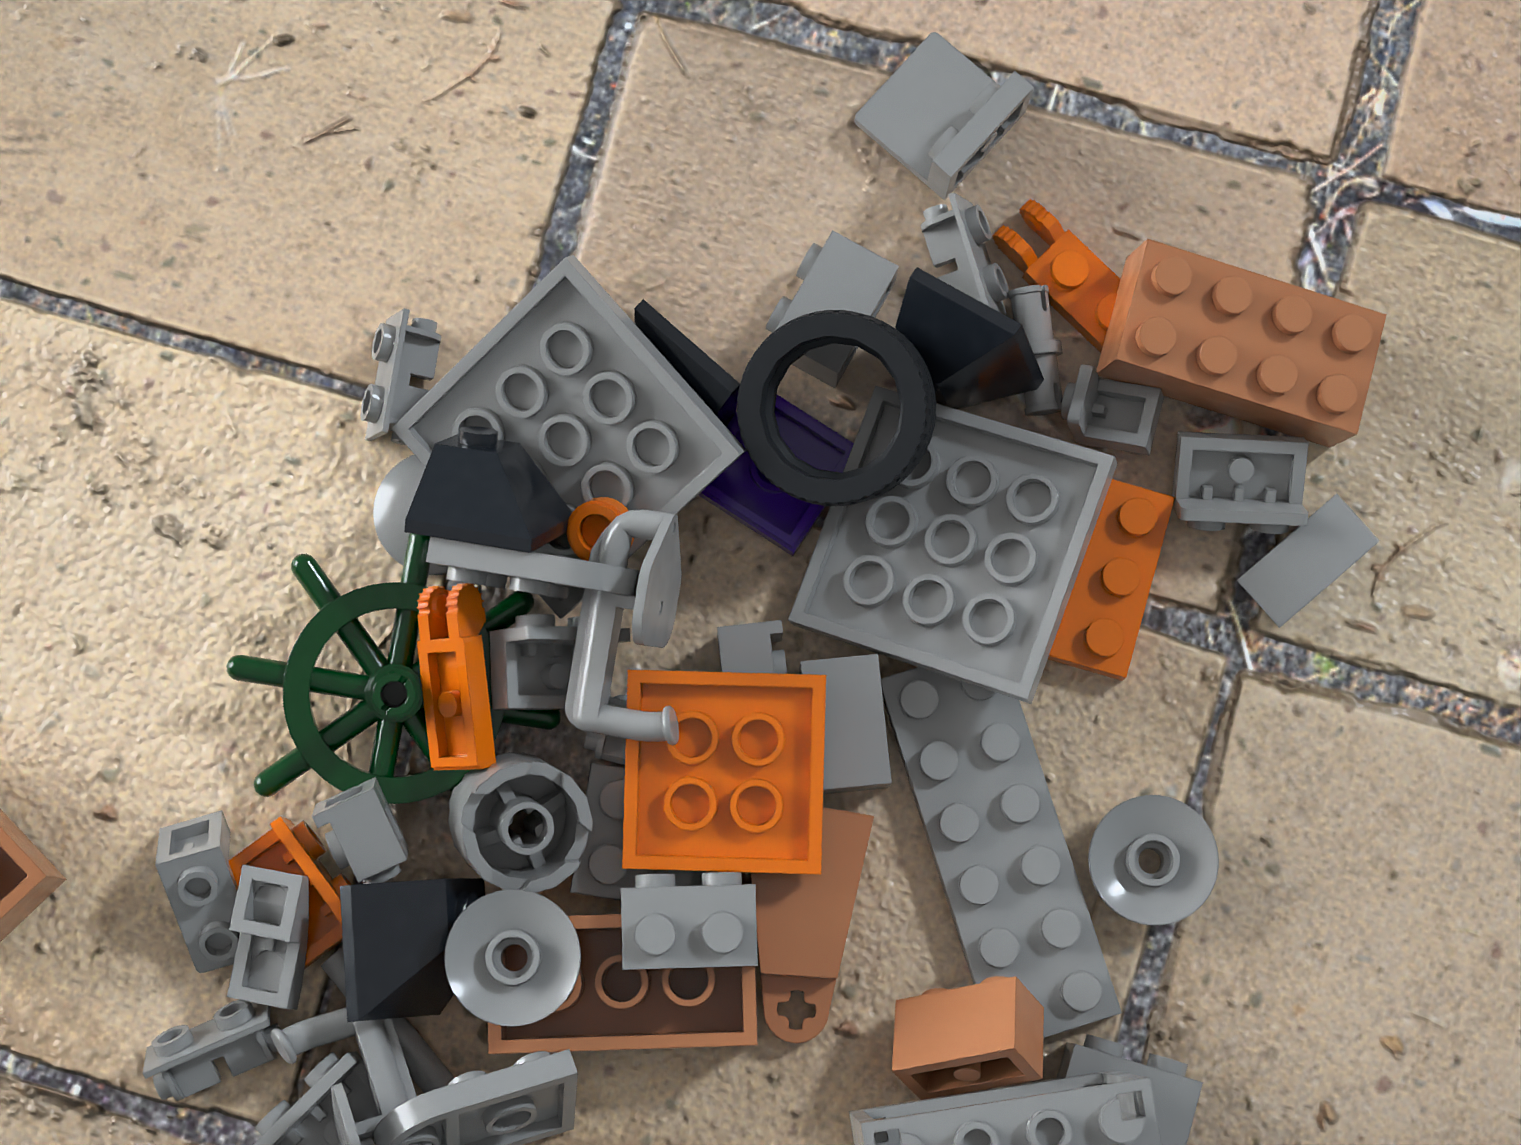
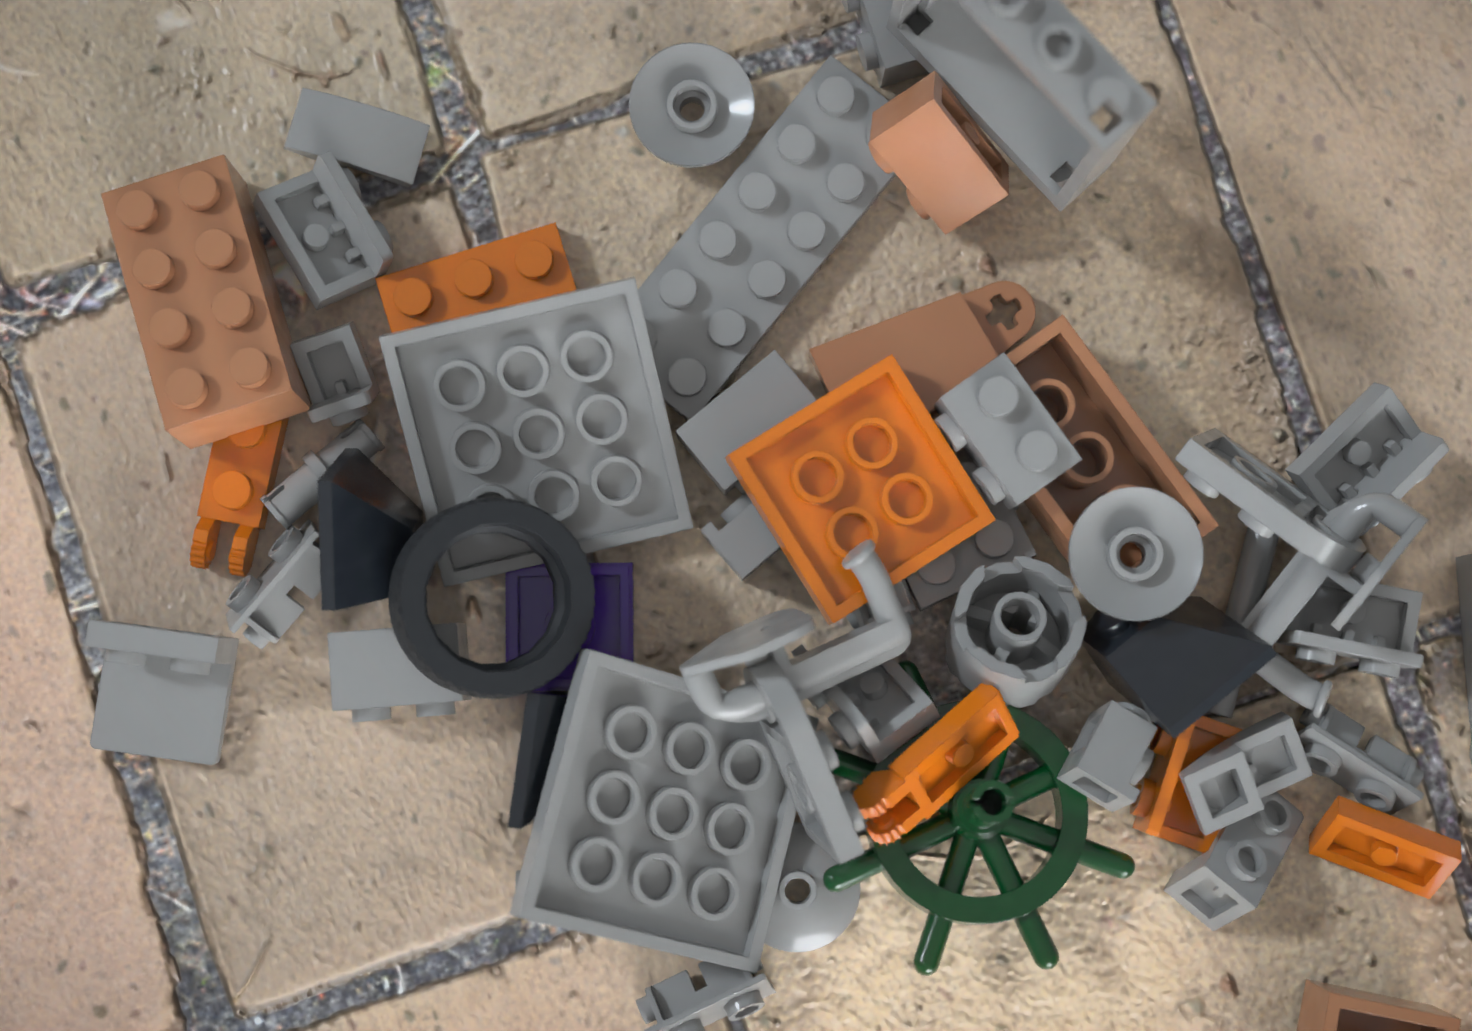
camera: 120 degrees left, 5 degrees up
black slope [404,426,572,553] -> none
orange tile [567,497,634,561] -> none
none -> orange plate [1309,795,1462,899]

